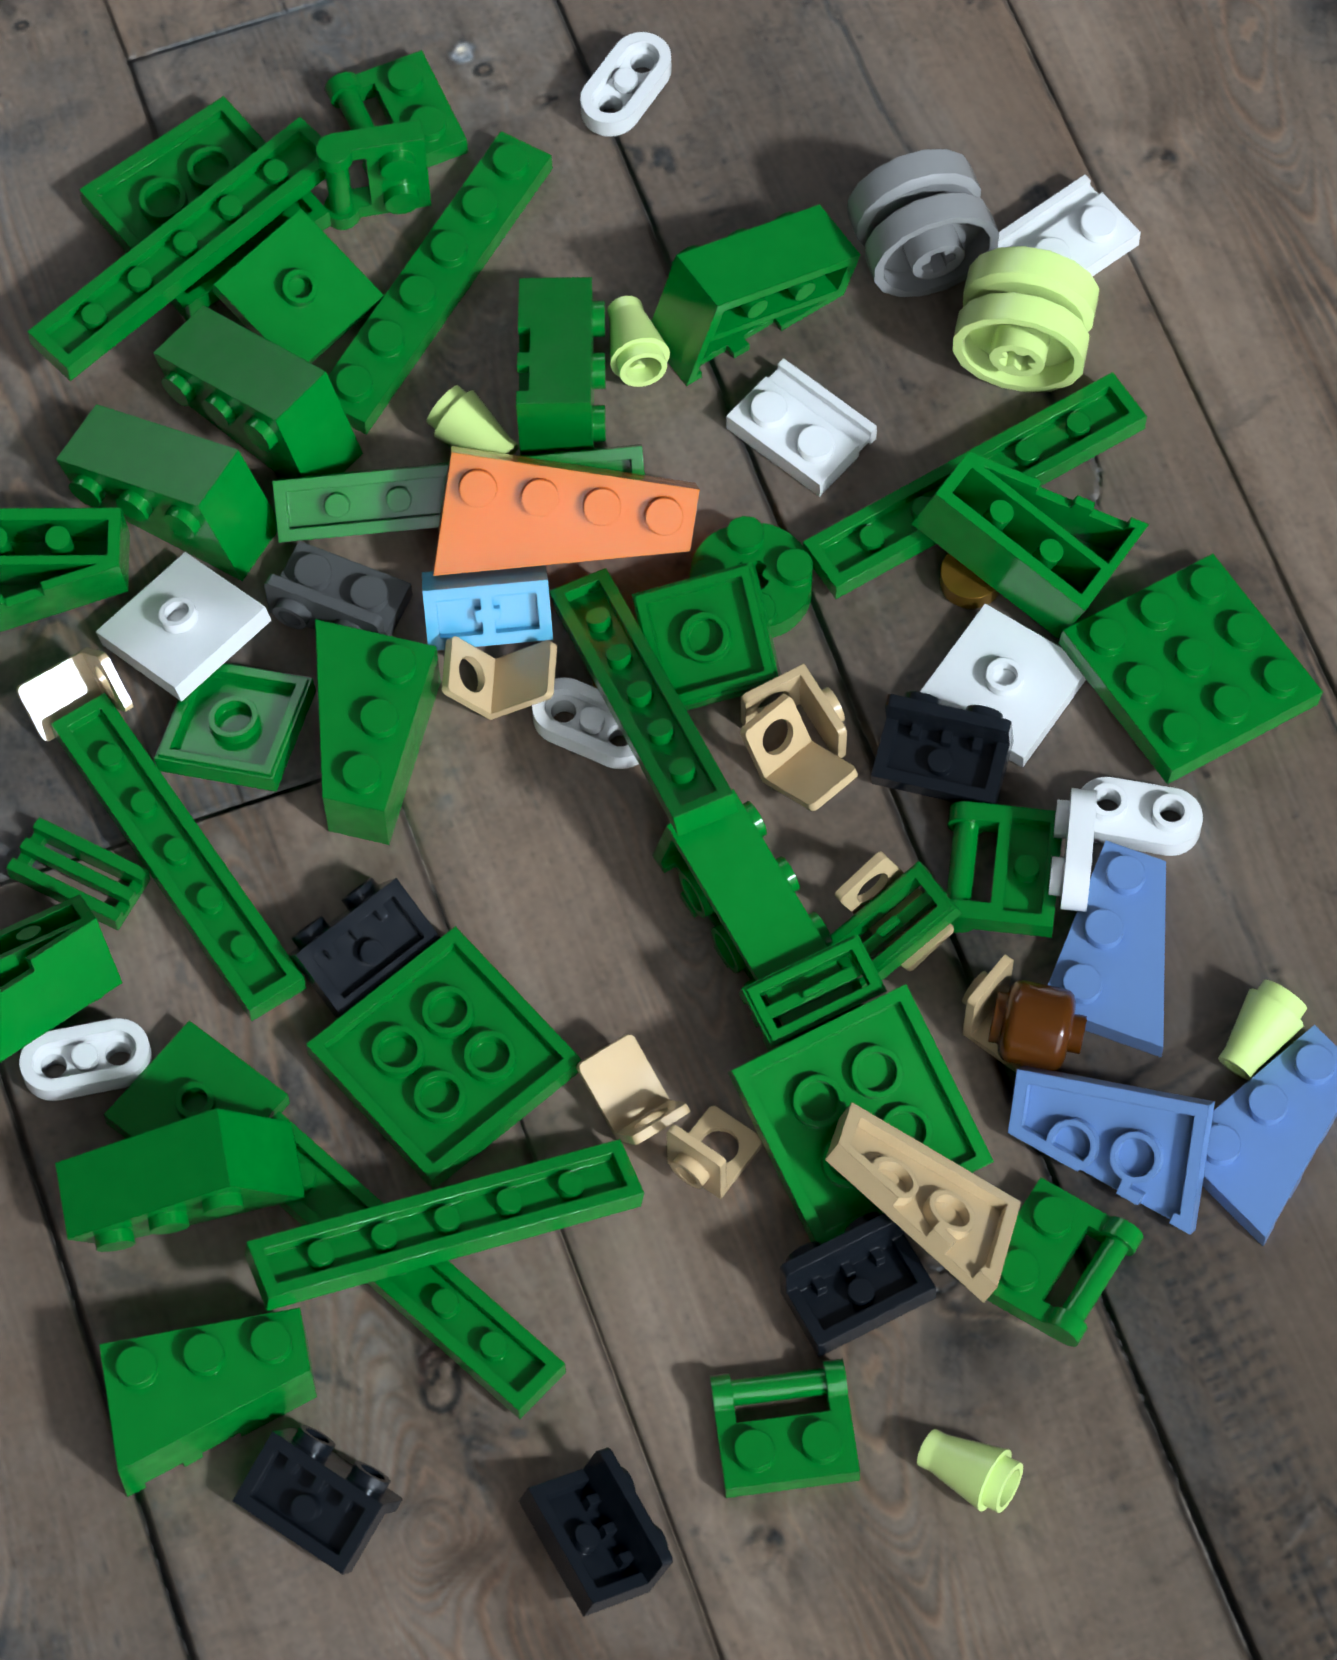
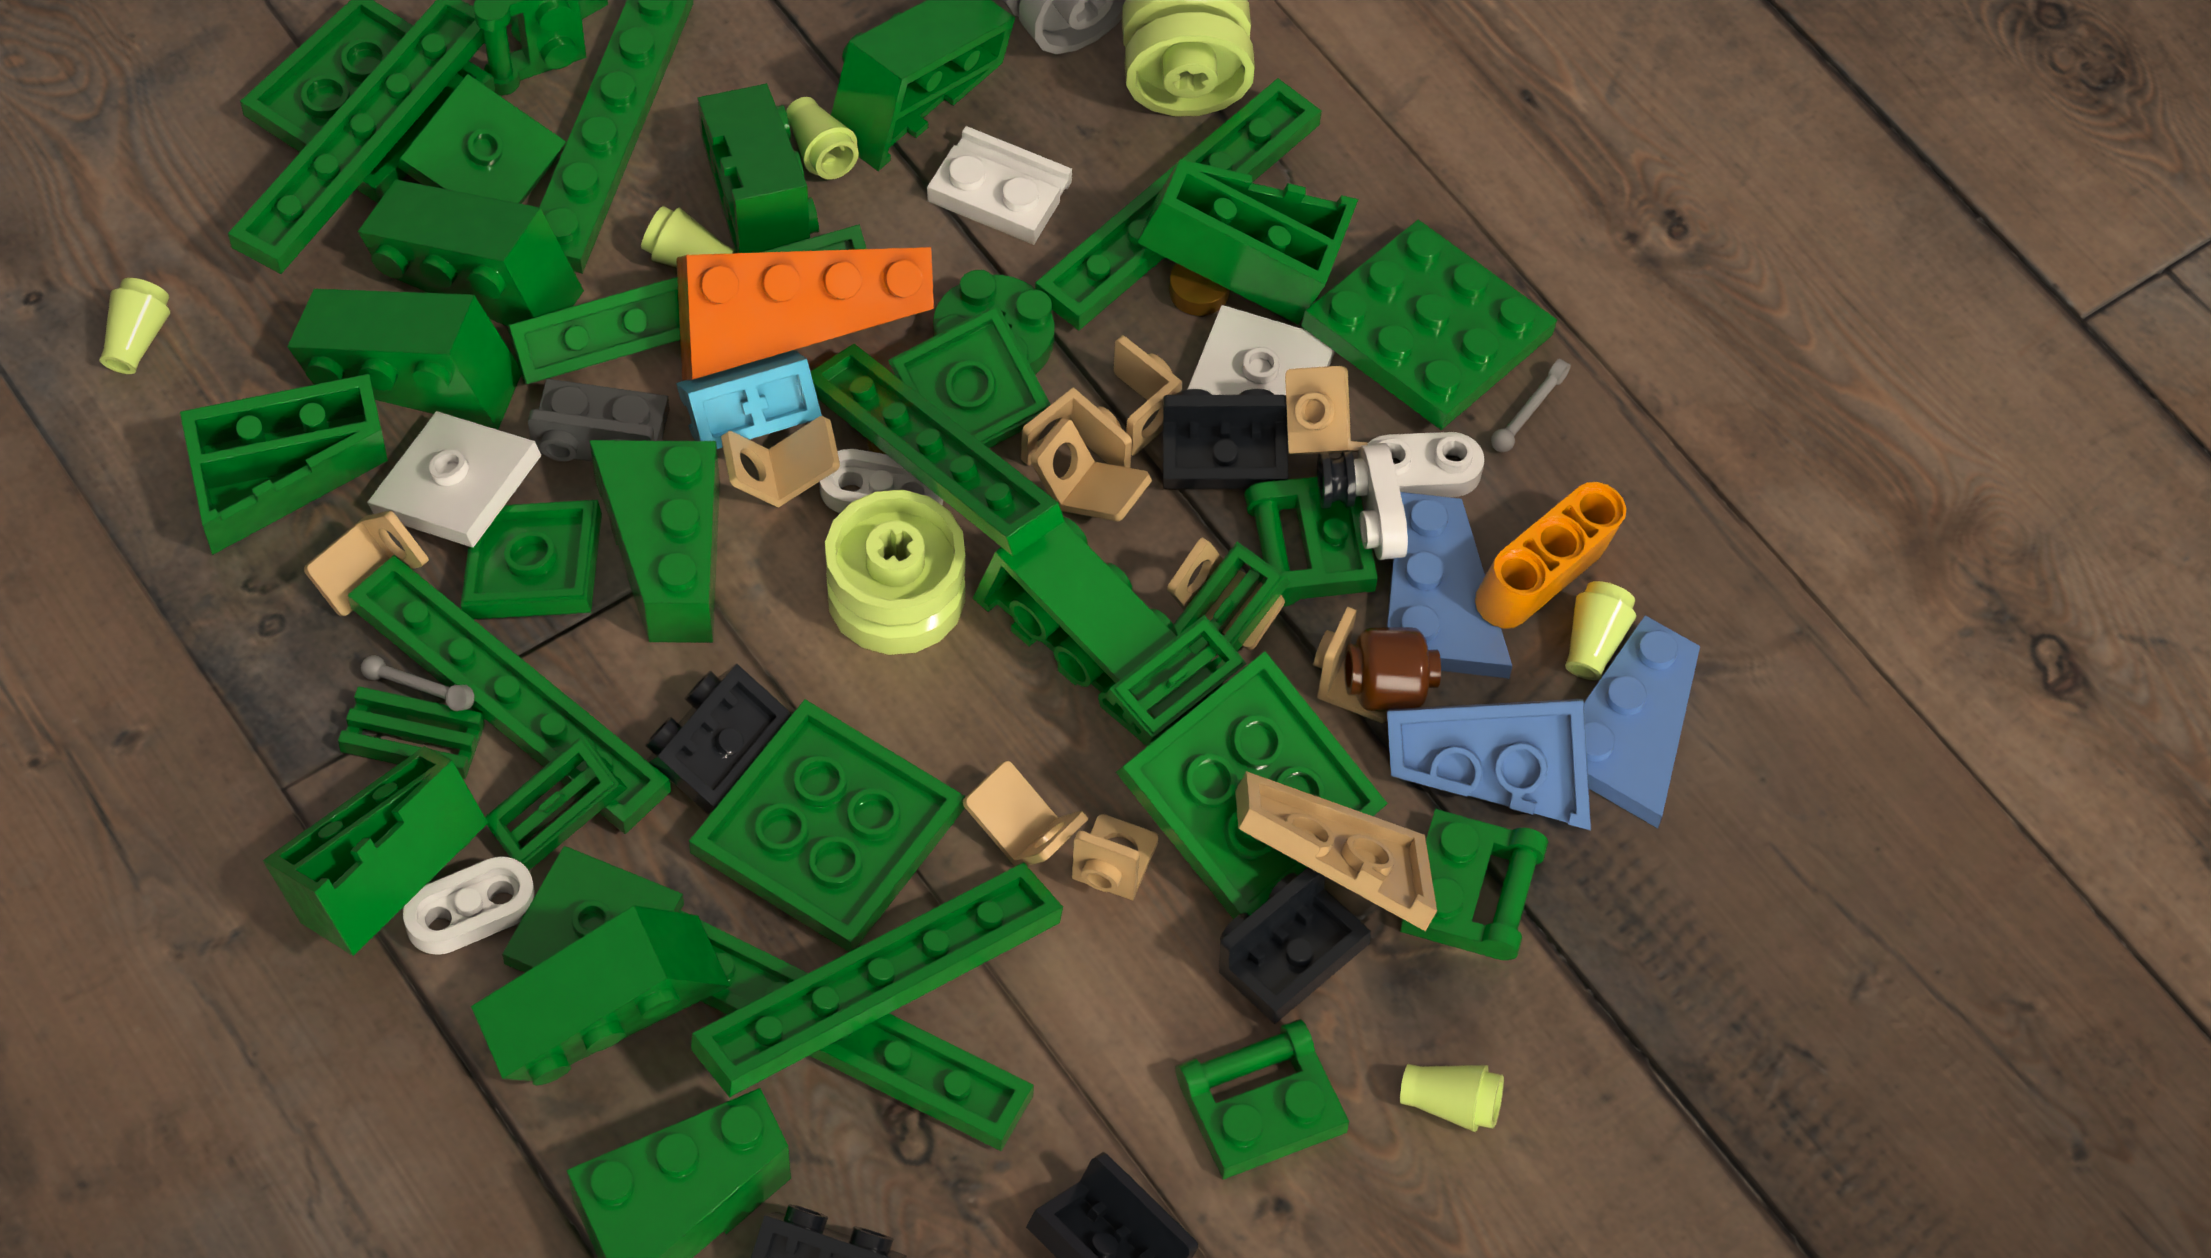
camera: 20 degrees left, 5 degrees down
none -> light grey hinge [361,655,474,711]
none -> green tile [485,735,627,870]
none -> yellowish green wheel [825,490,966,655]
none -> tan bracket [1114,335,1182,456]
none -> tan bracket [1285,366,1368,455]
none -> black bush [1317,451,1356,509]
none -> light orange beam [1475,482,1627,628]
none -> light grey hinge [1491,358,1571,453]

